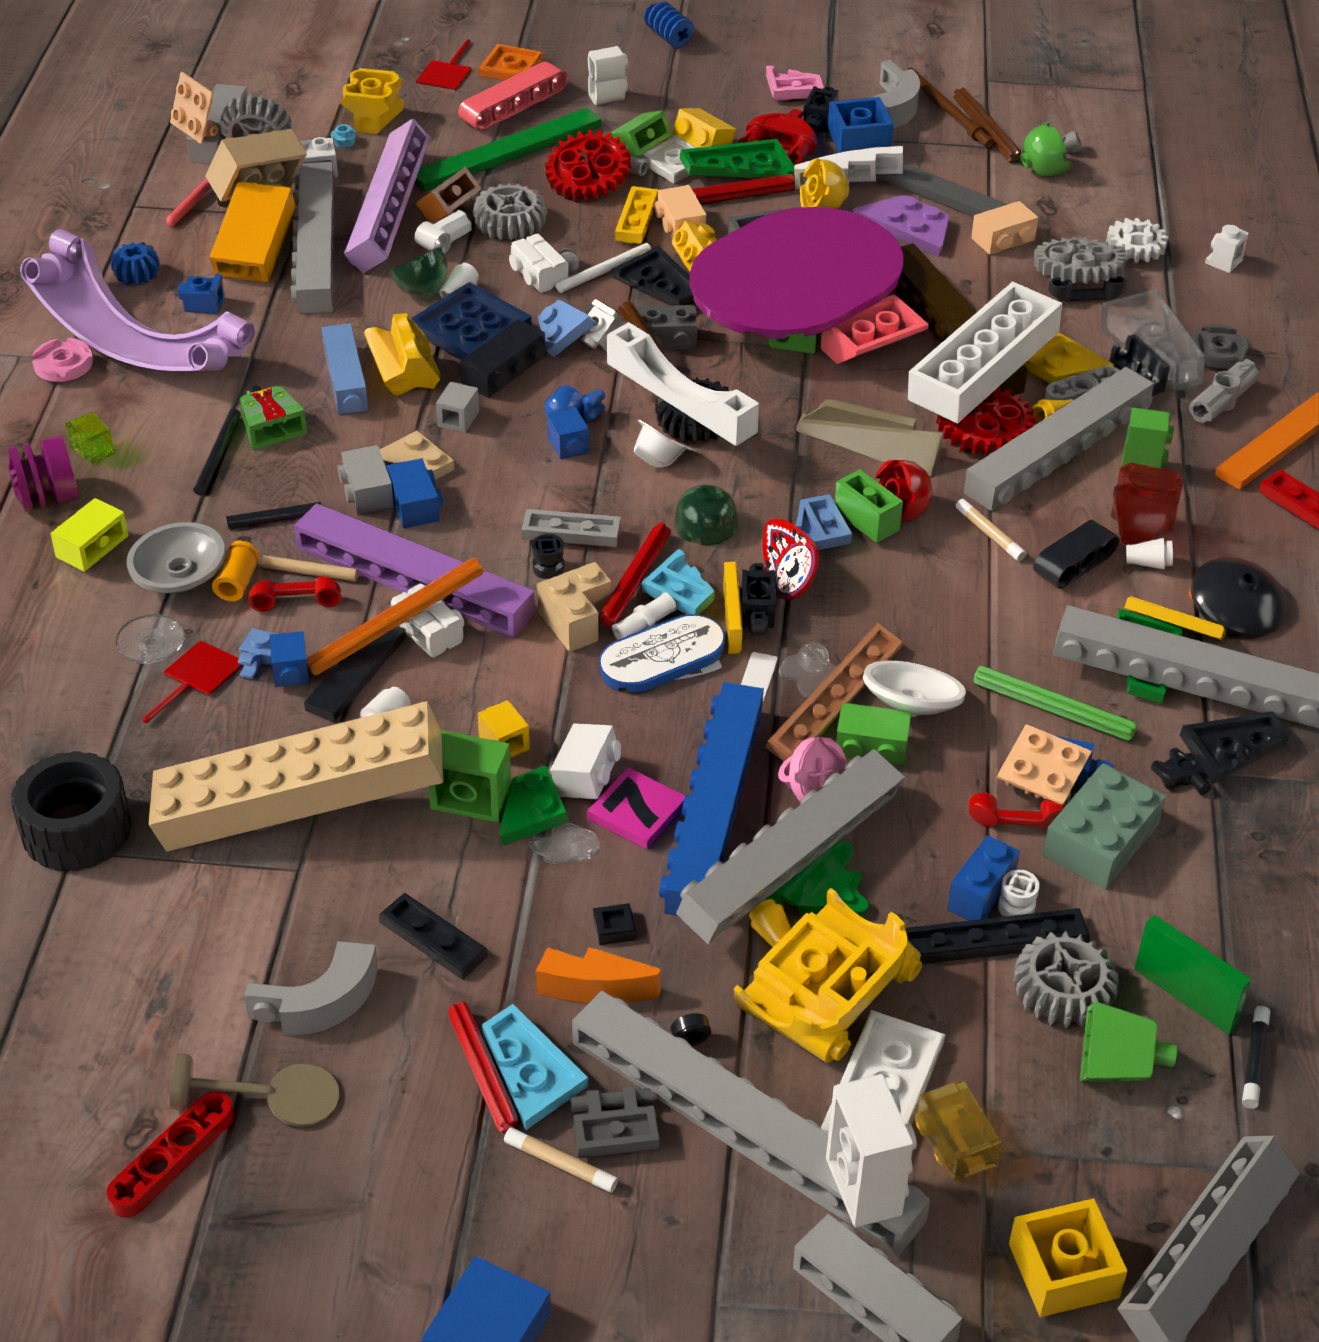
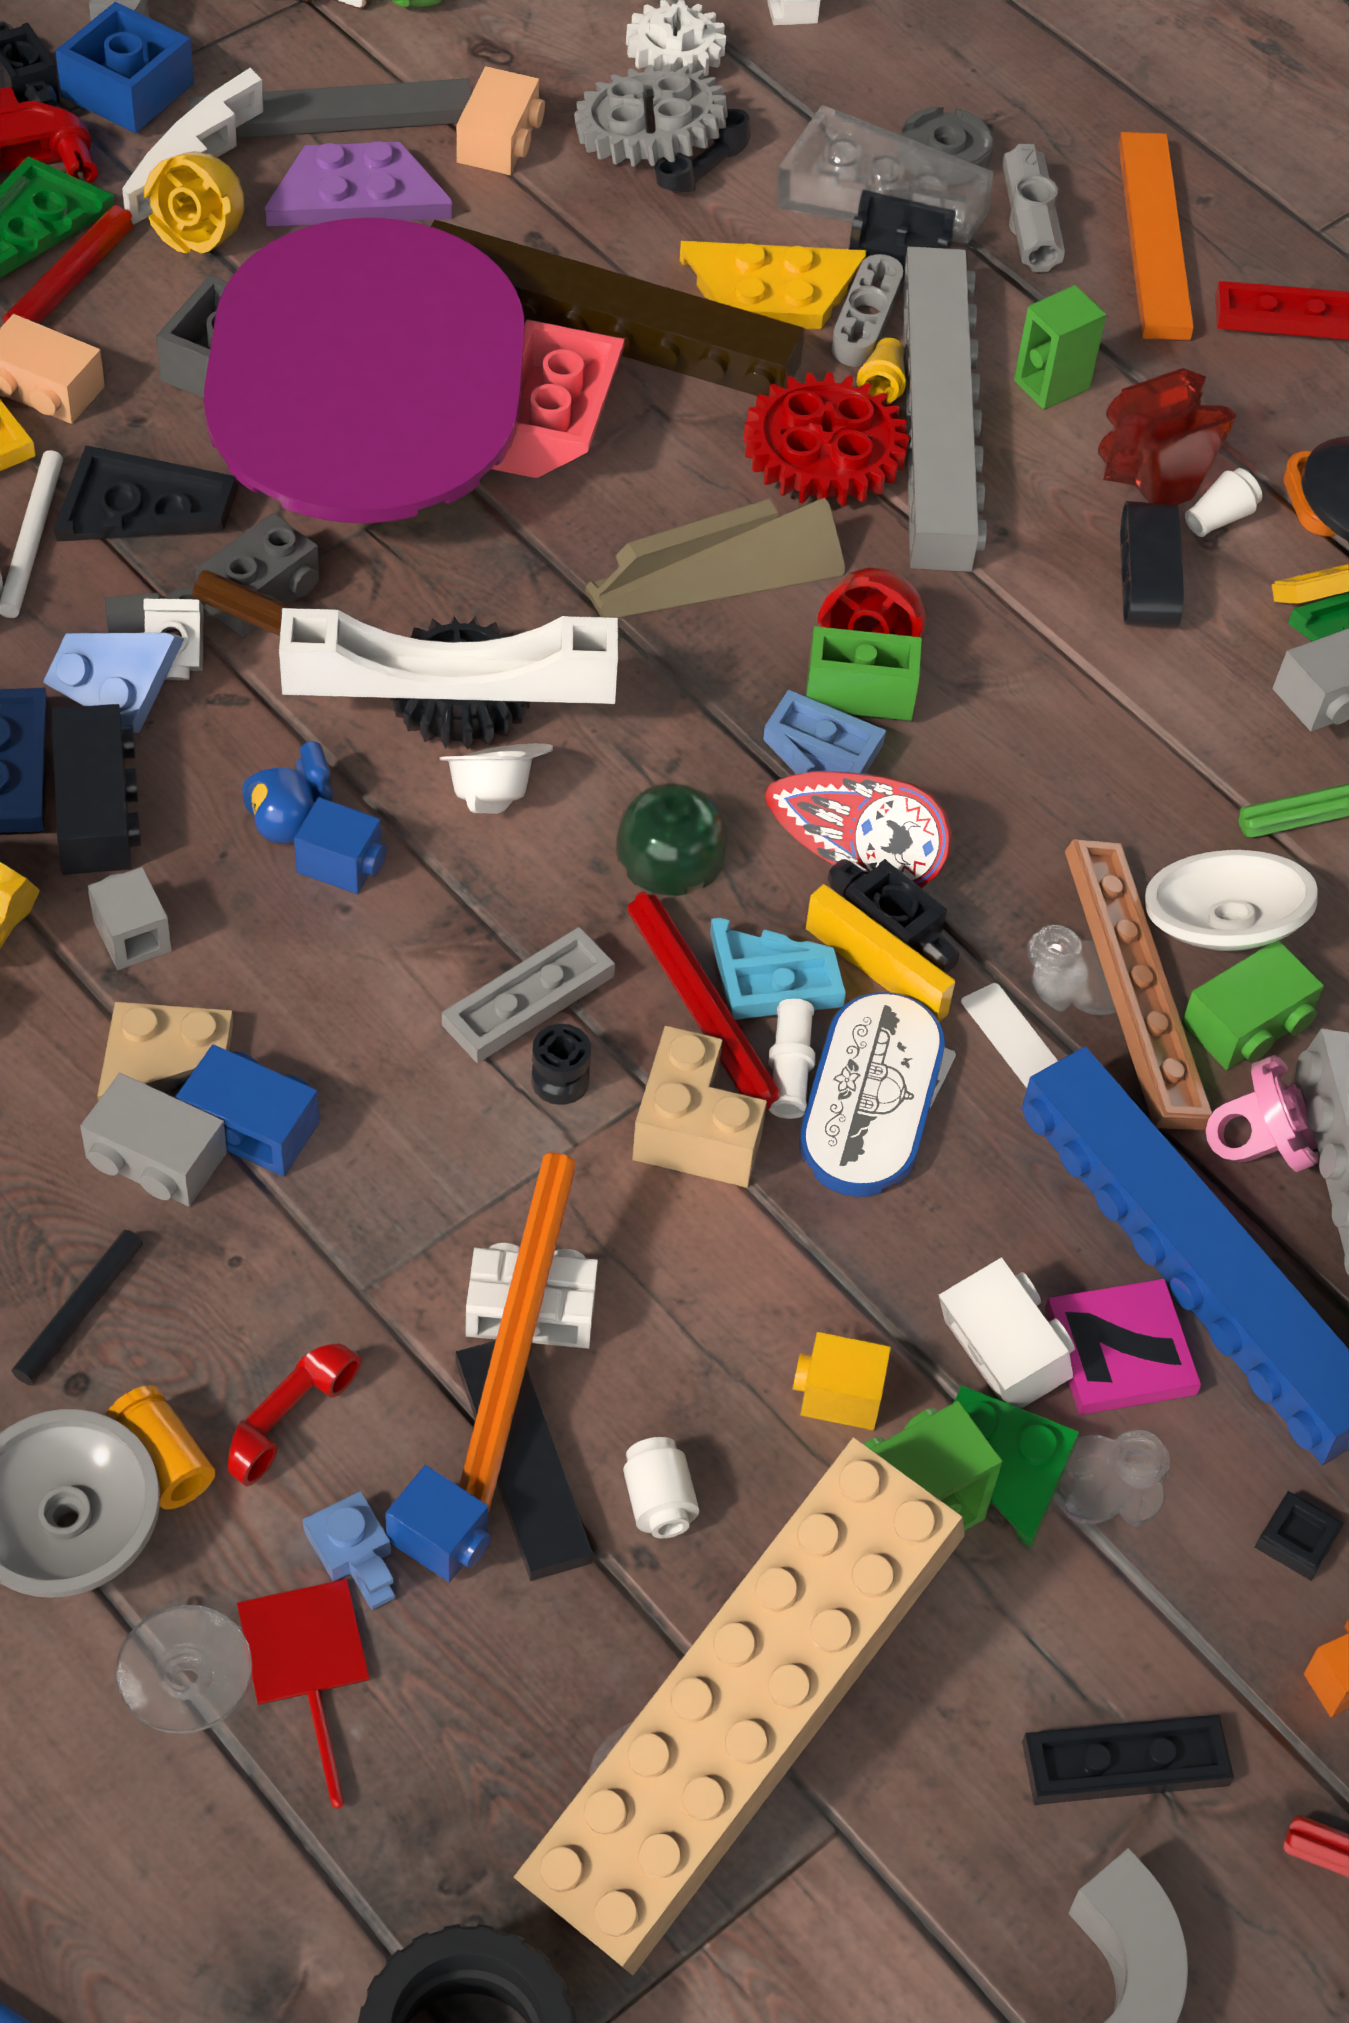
camera: 50 degrees left, 10 degrees up
tan bar [261,555,358,582] -> none
medium lavender brick [294,503,535,638] -> none
yellow bracket [672,220,718,272] -> none
white brick [908,282,1062,423] -> none
tan bar [956,499,1027,562] -> none

